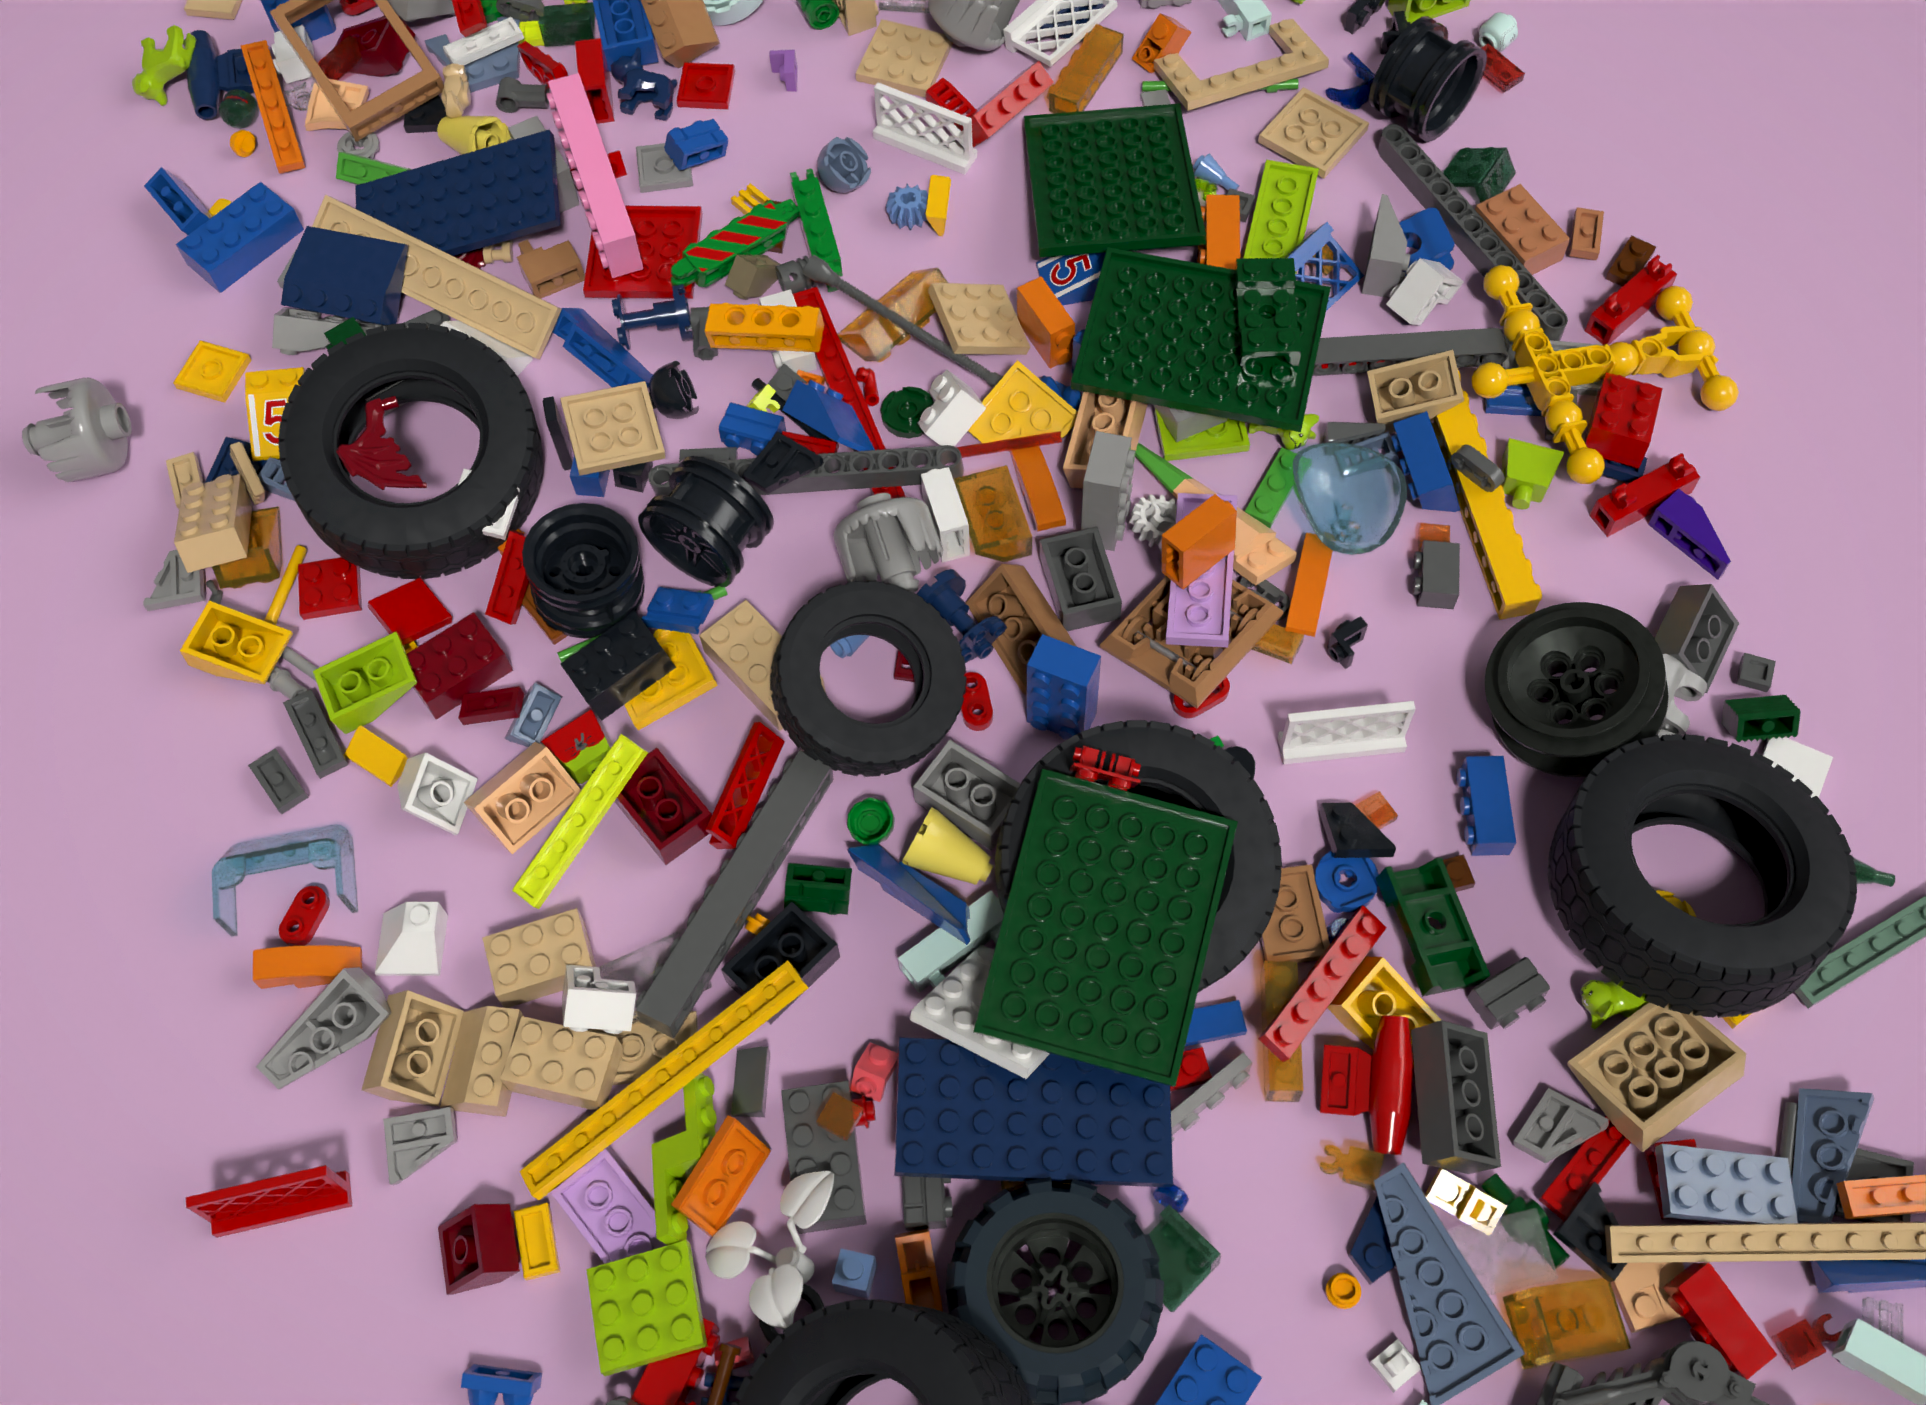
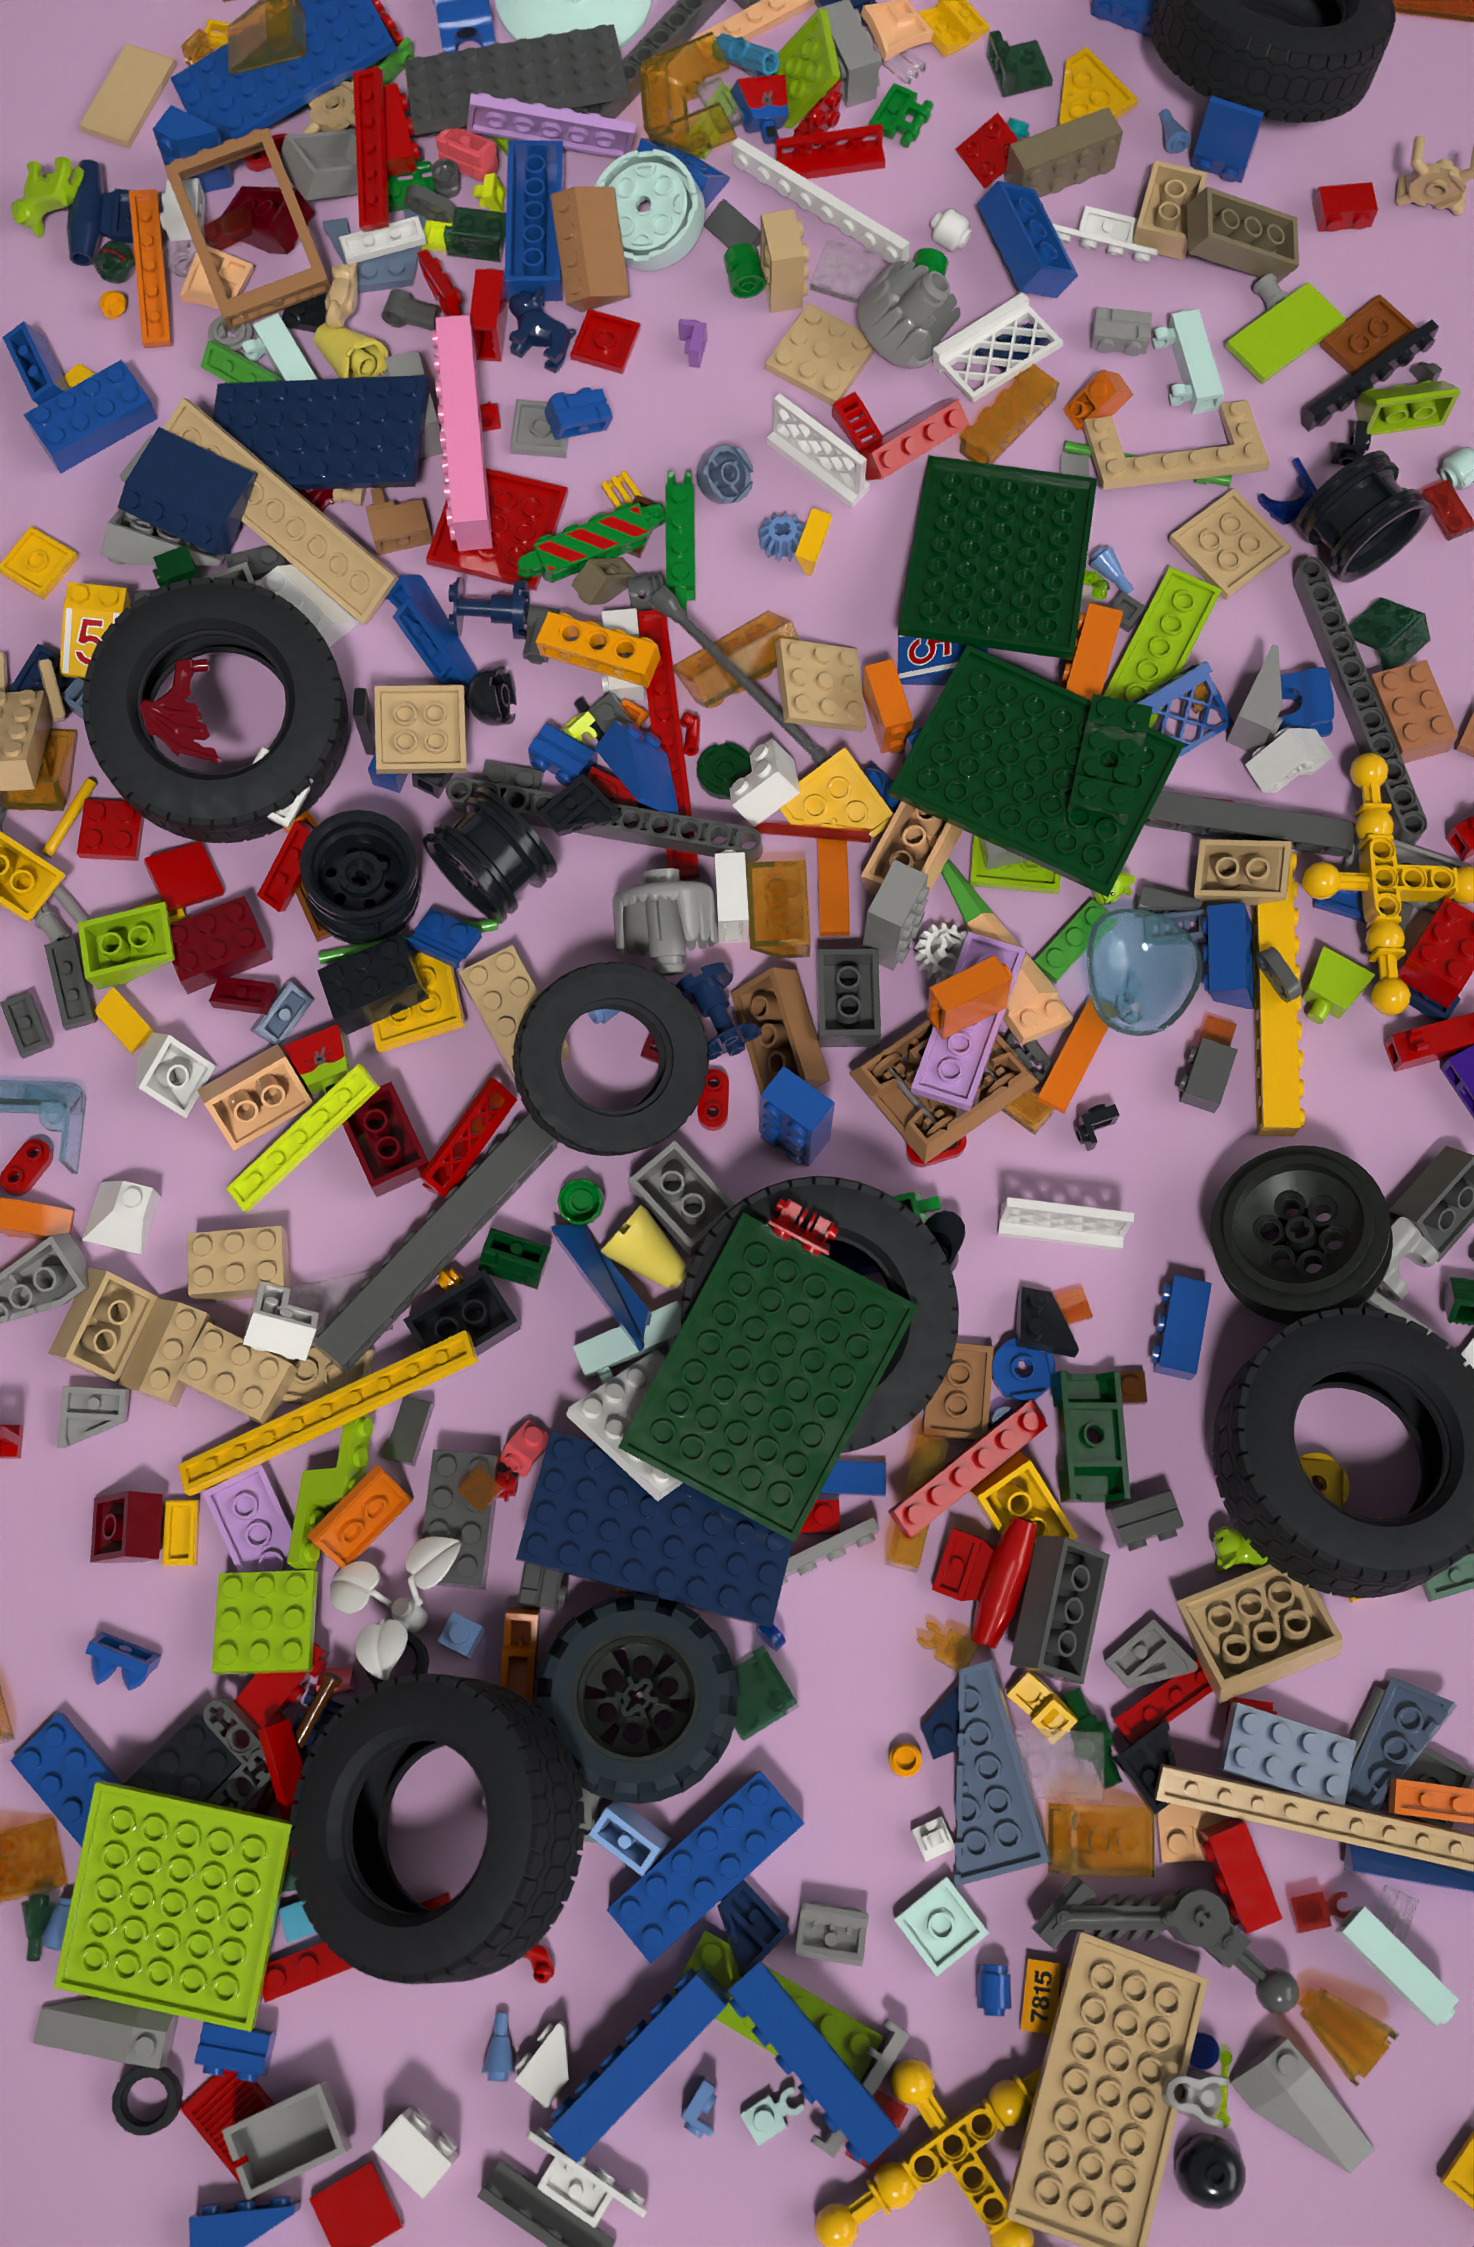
camera: 10 degrees right, 10 degrees up
none -> light aqua brick [241,313,318,381]

